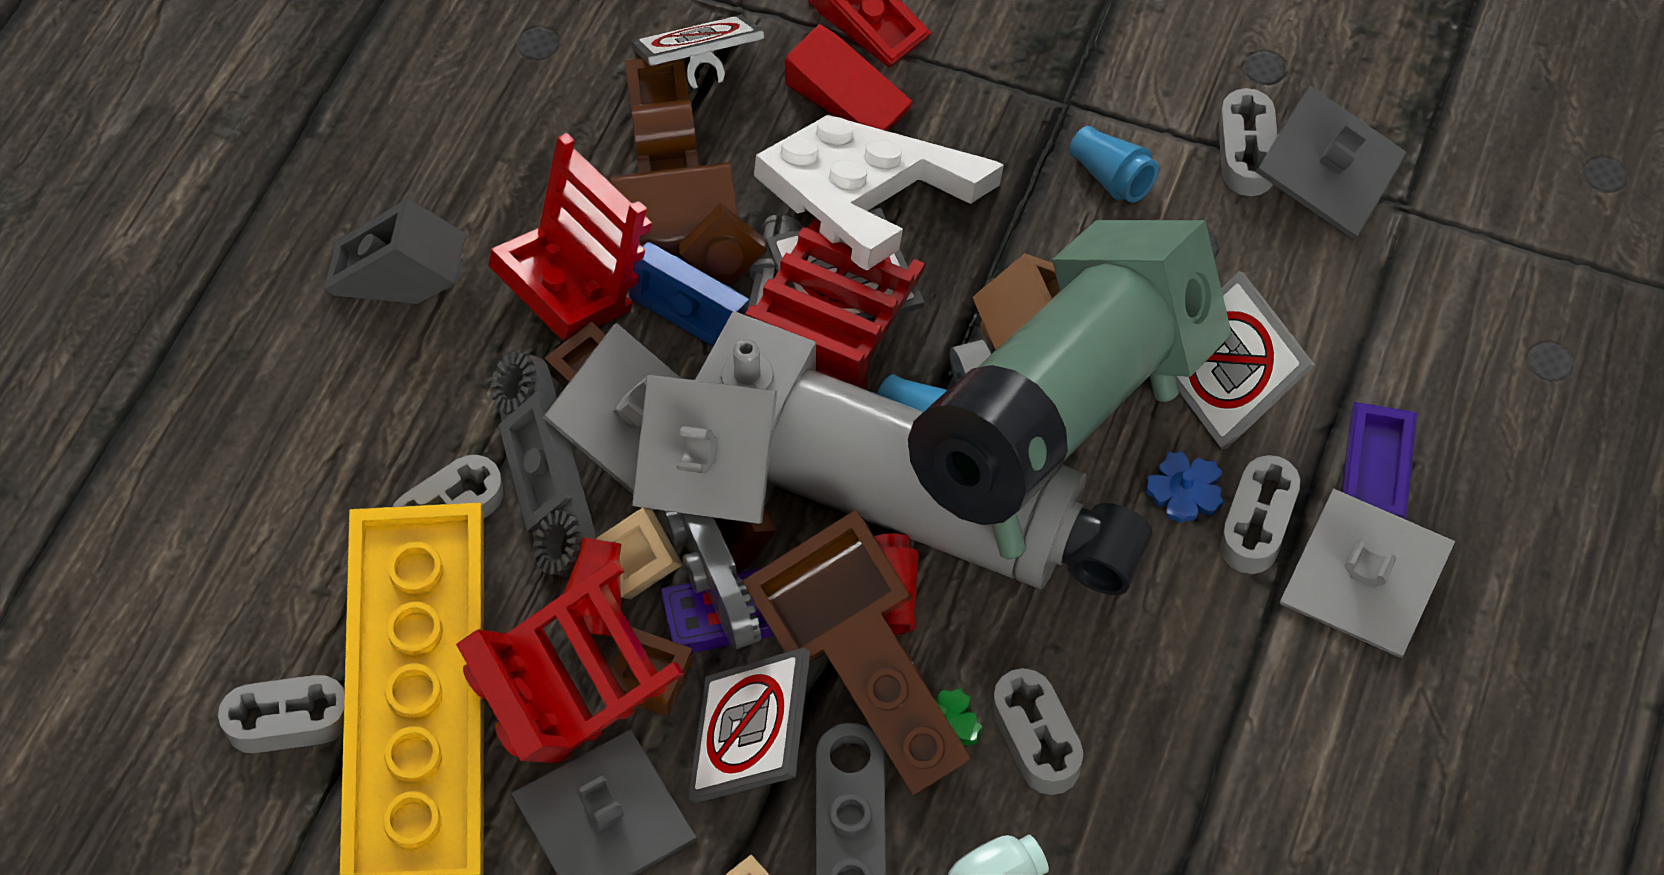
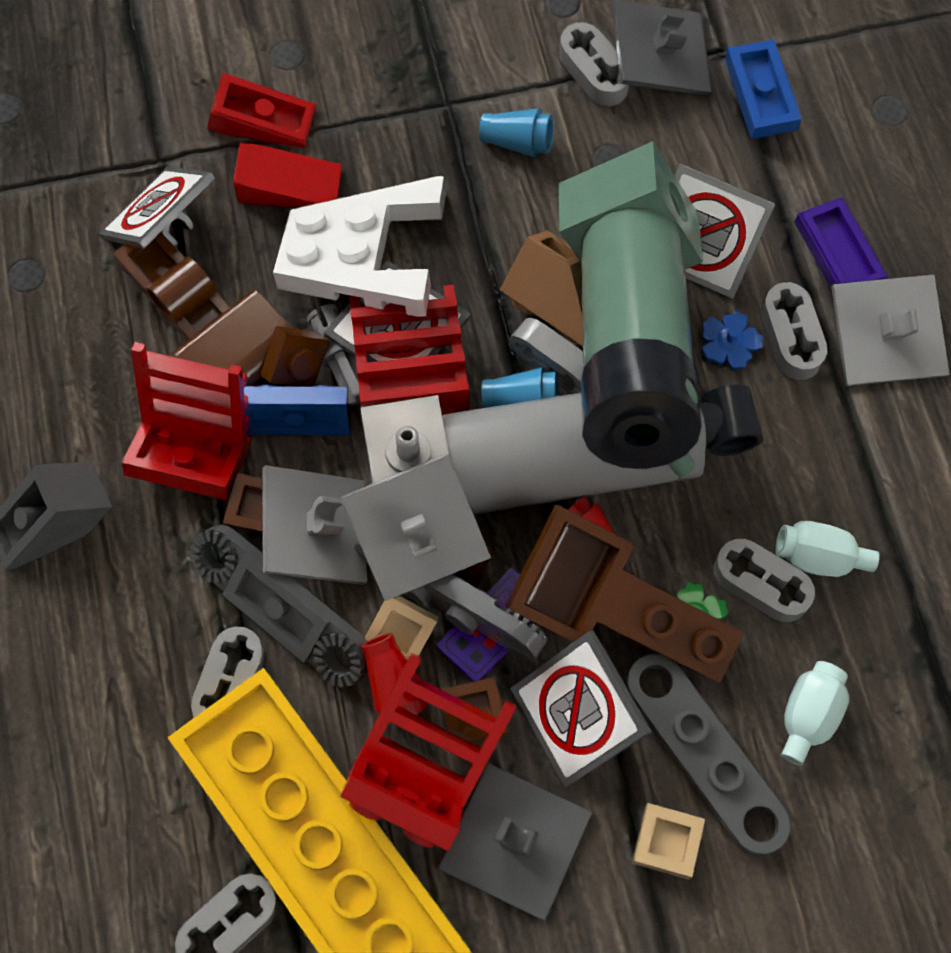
camera: 35 degrees left, 10 degrees up
none -> blue plate [725,39,802,139]
none -> light aqua plant [775,521,879,577]

